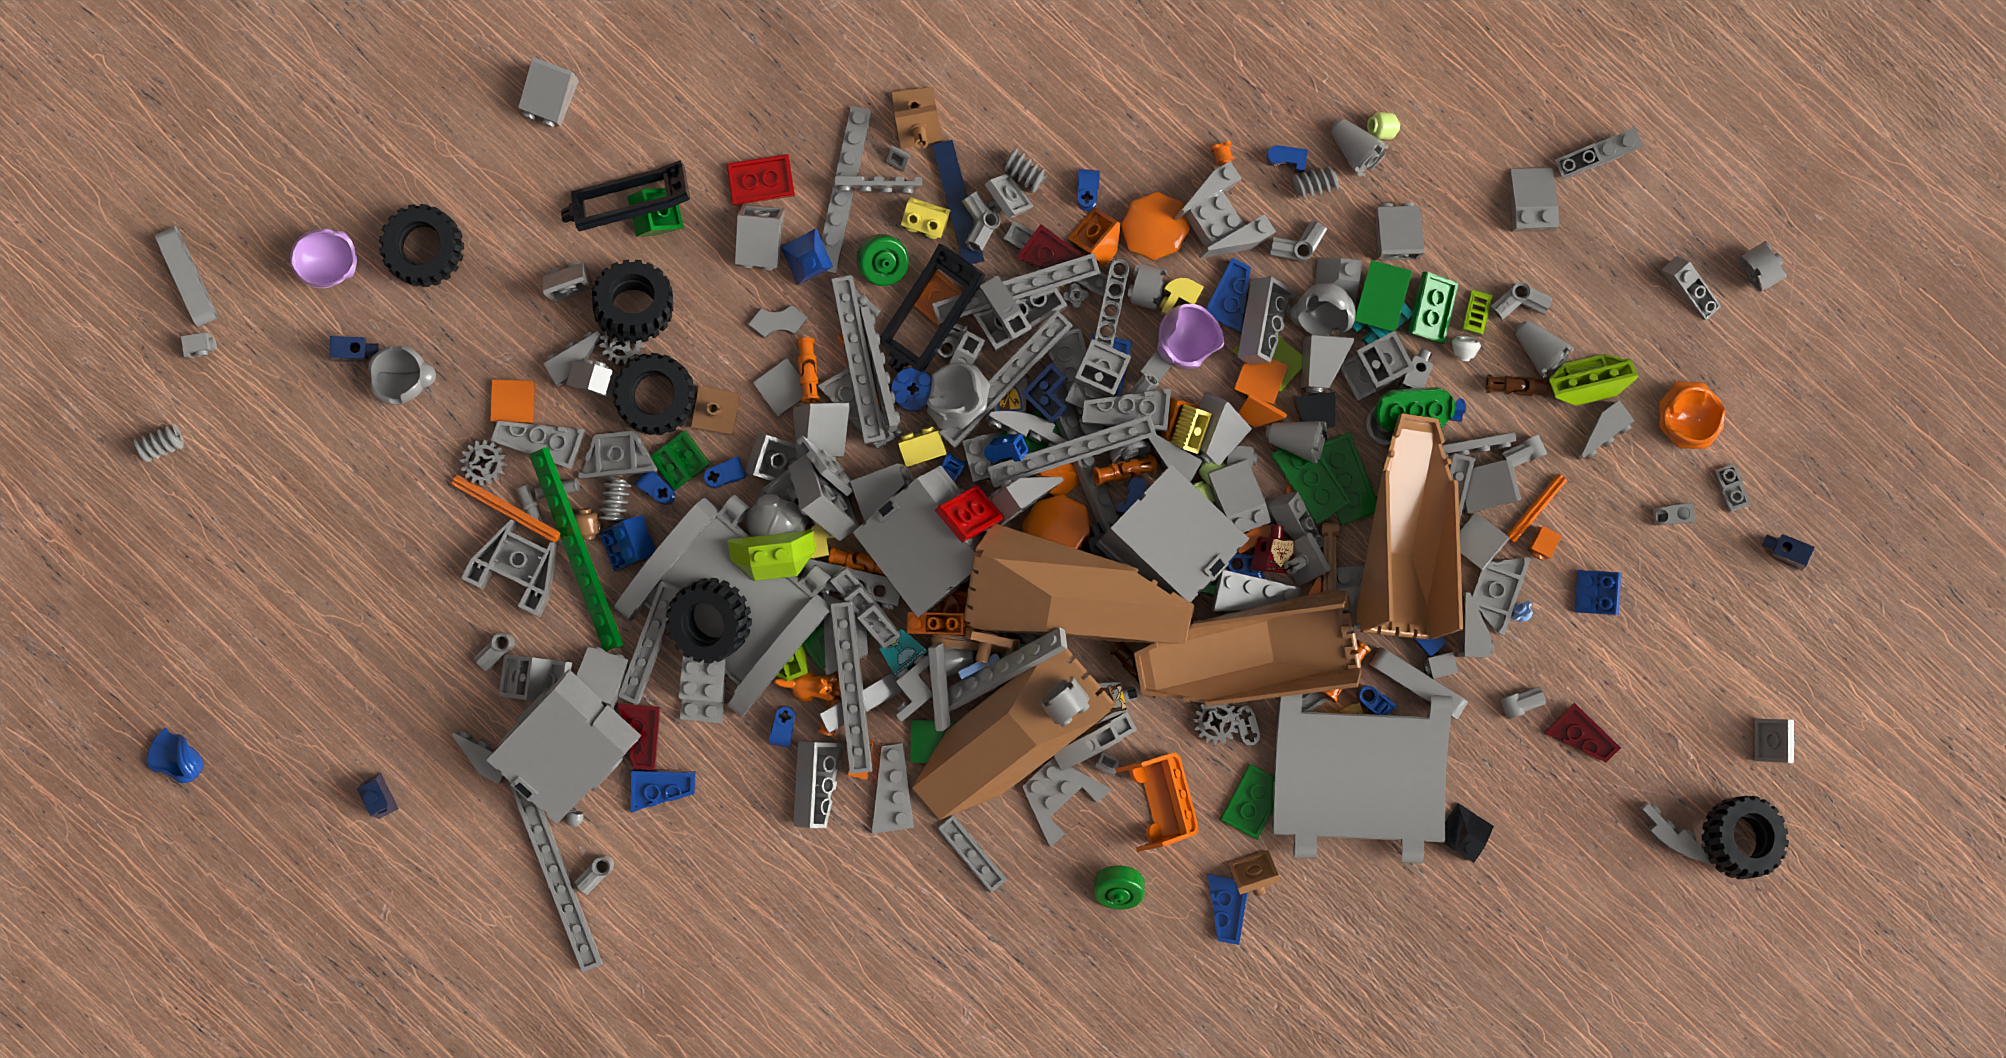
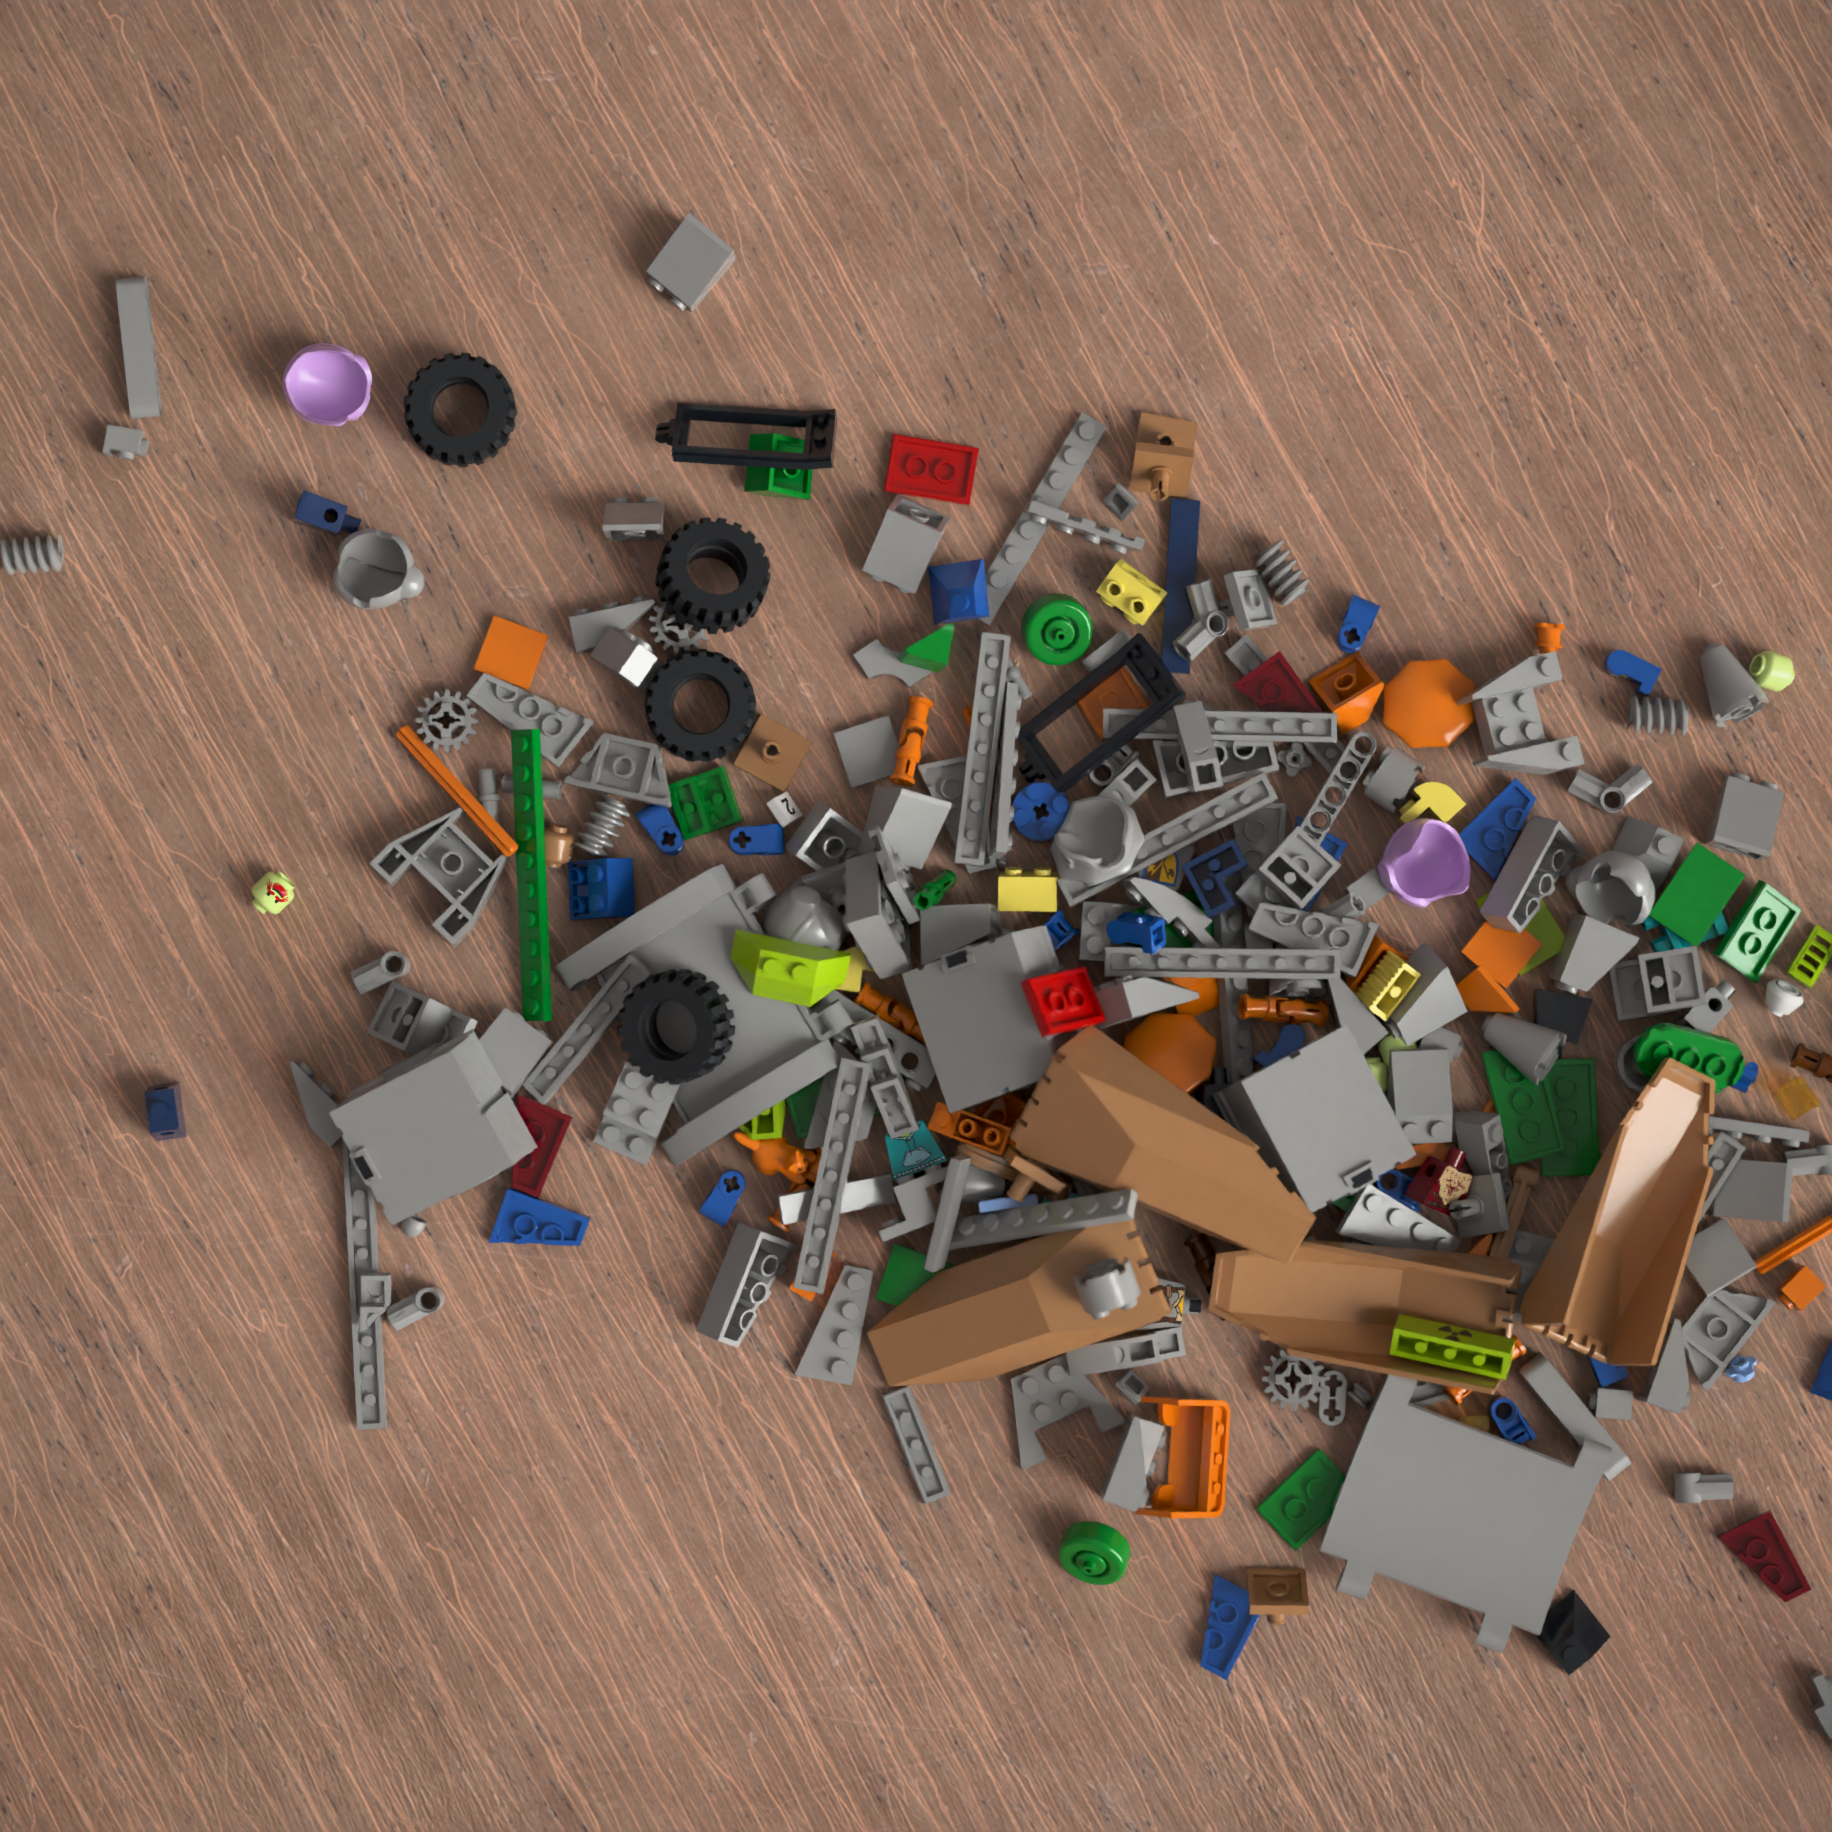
camera: 10 degrees right, 0 degrees up
none -> yellowish green head [251,871,295,914]
none -> light grey slope [360,1273,391,1331]
none -> white tile [766,792,803,827]
none -> green slope [897,622,954,673]
none -> green pin [914,869,956,911]
none -> light grey beam [1081,629,1132,673]
none -> light grey slope [1100,1412,1167,1512]
none -> light grey bush [1346,1382,1375,1410]
none -> lime brick [1390,1314,1515,1380]
none -> clear yellow panel [1773,1076,1821,1120]

